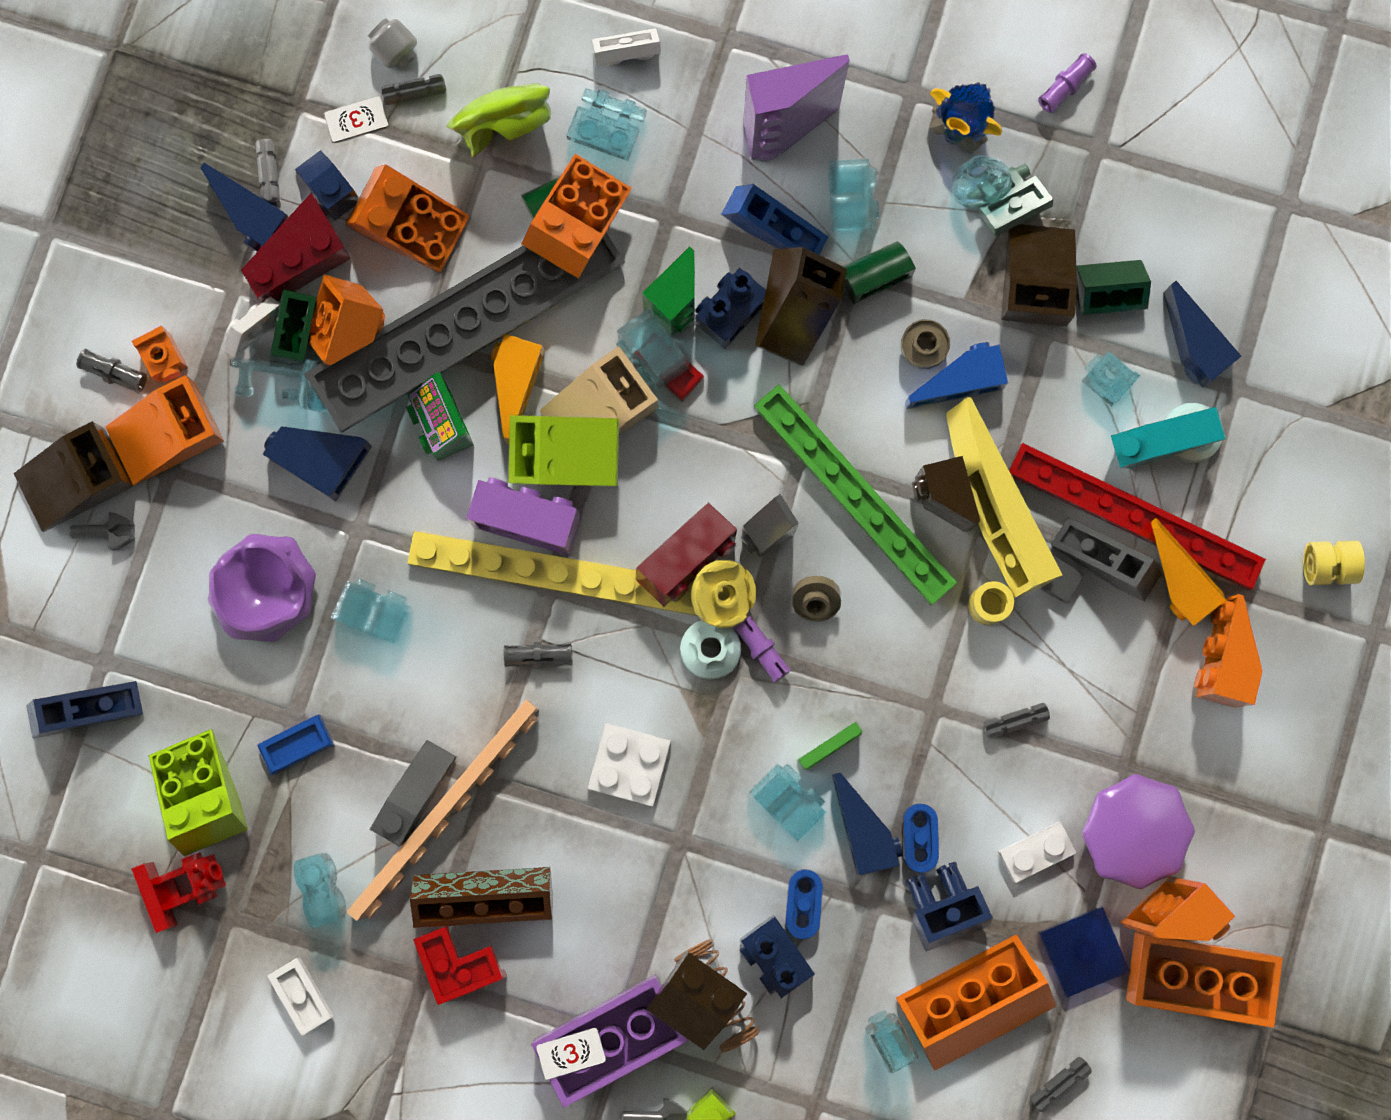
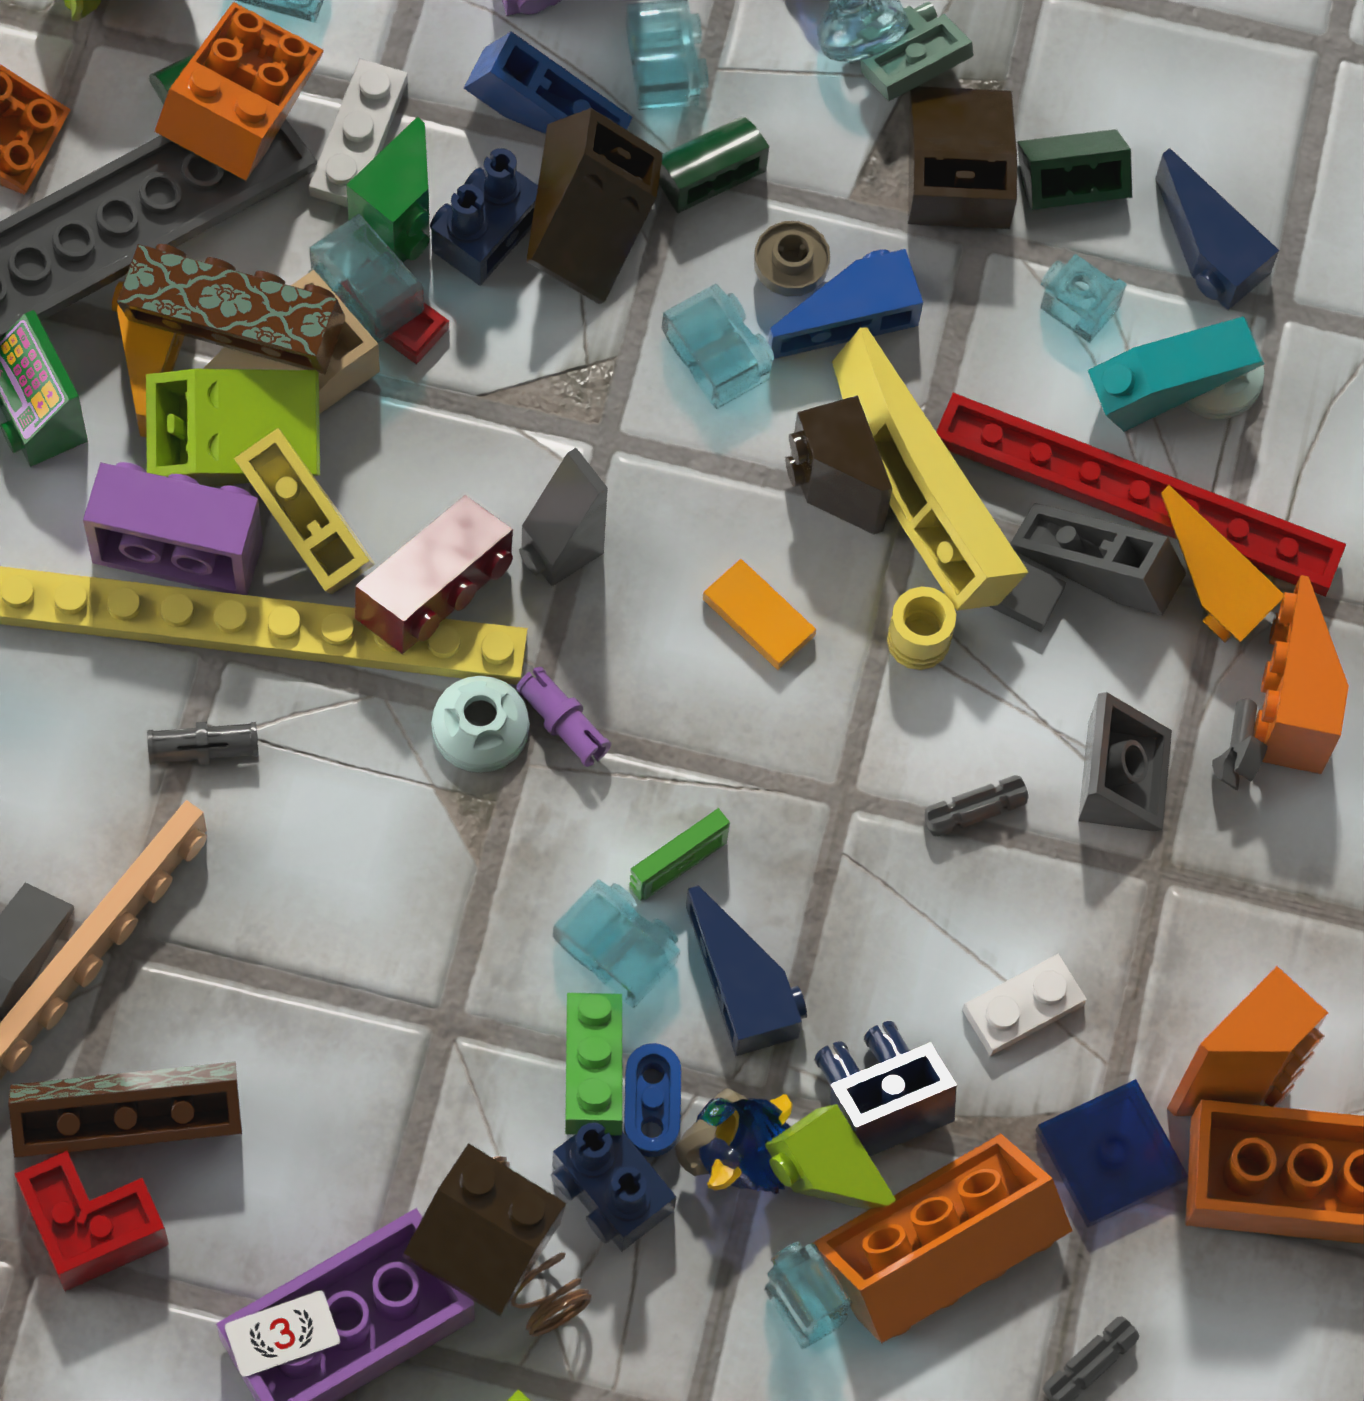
camera: 10 degrees left, 15 degrees down
white plate [587,723,671,806] -> none
light yellow plate [691,560,756,628] -> none
bright green plate [754,384,957,606] -> none
dark tan plate [792,576,841,622] -> none
blue plate [903,804,939,873] -> none
medium lavender piece [1082,774,1195,889] -> none
none -> reddish brown brick [117,244,346,375]
none -> light yellow slope [234,428,376,595]
none -> white plate [309,58,408,207]
none -> bright green plate [565,993,622,1135]
none -> clear light blue brick [661,283,774,409]
none -> clear blue hair [675,1088,793,1194]
none -> light orange tile [703,559,816,670]
none -> lime slope [765,1104,896,1209]
none -> dark grey slope [1078,692,1172,831]
none -> dark grey bar [1212,699,1268,790]

